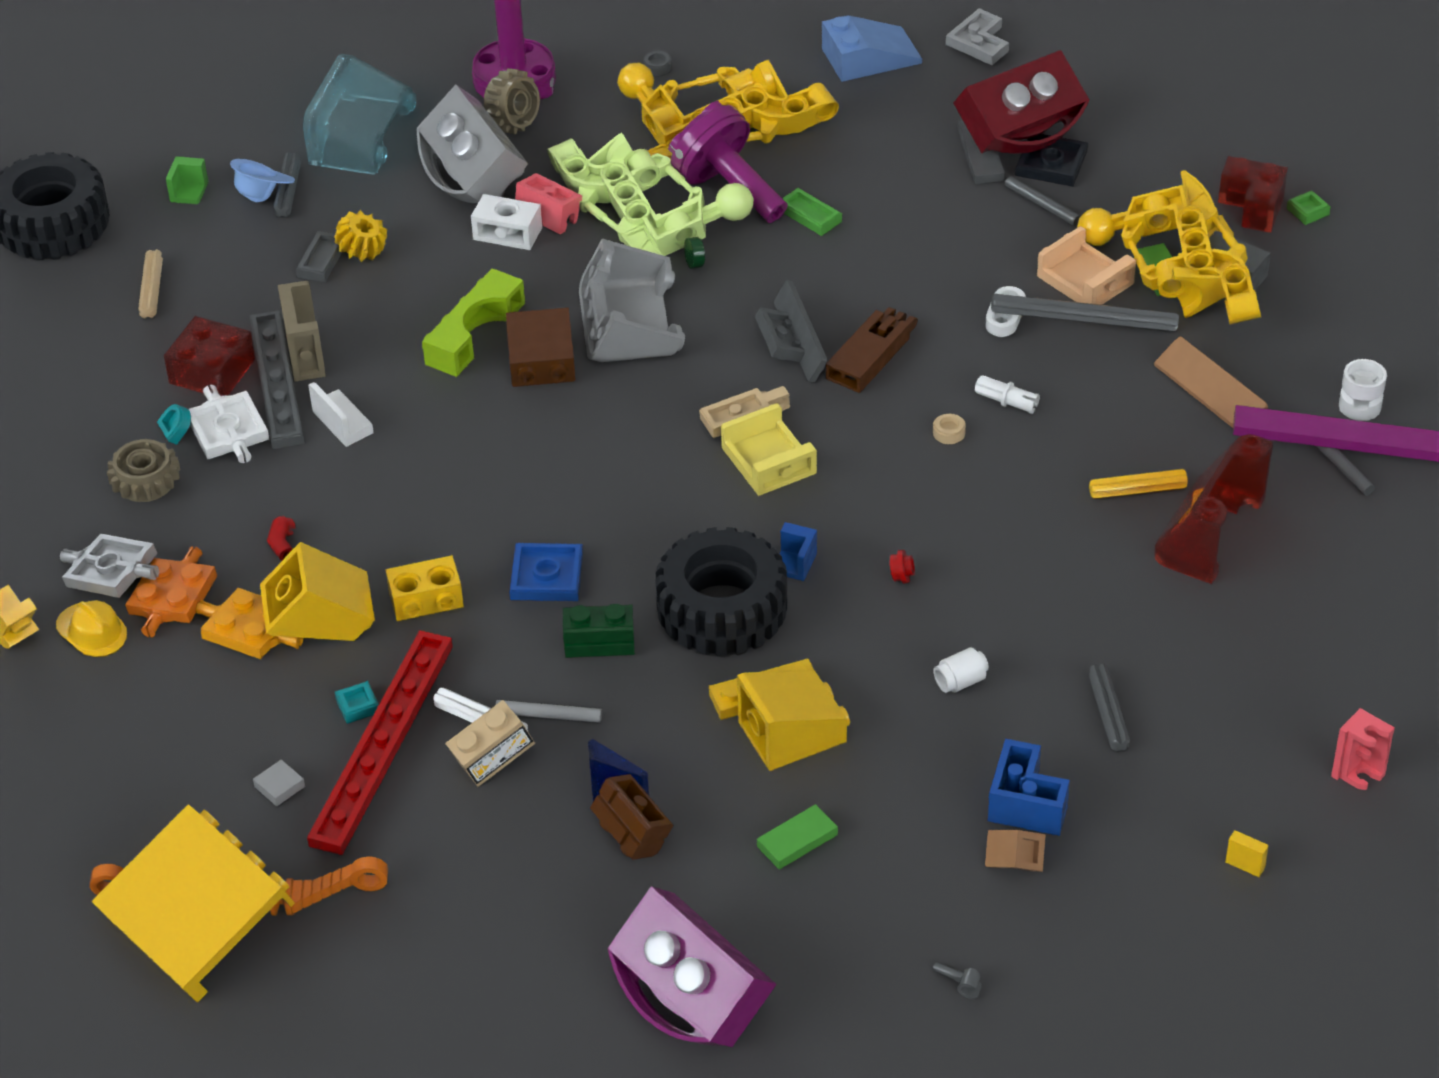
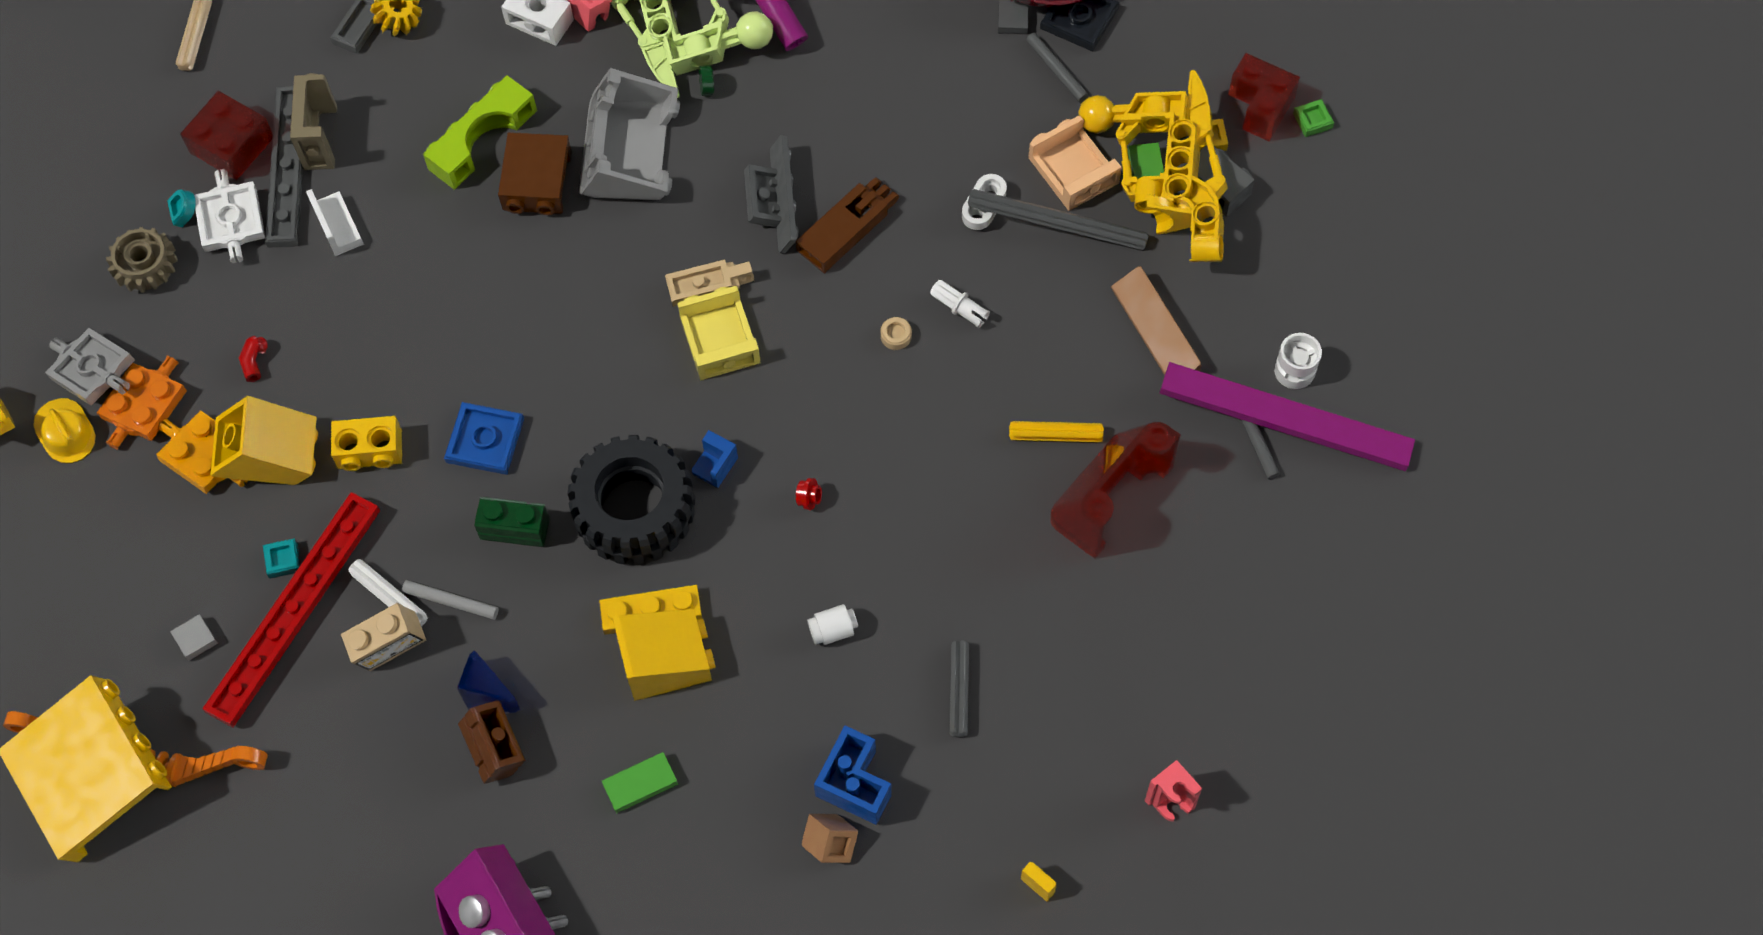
camera: 10 degrees right, 20 degrees up
bright green tile [783,188,842,236] -> none

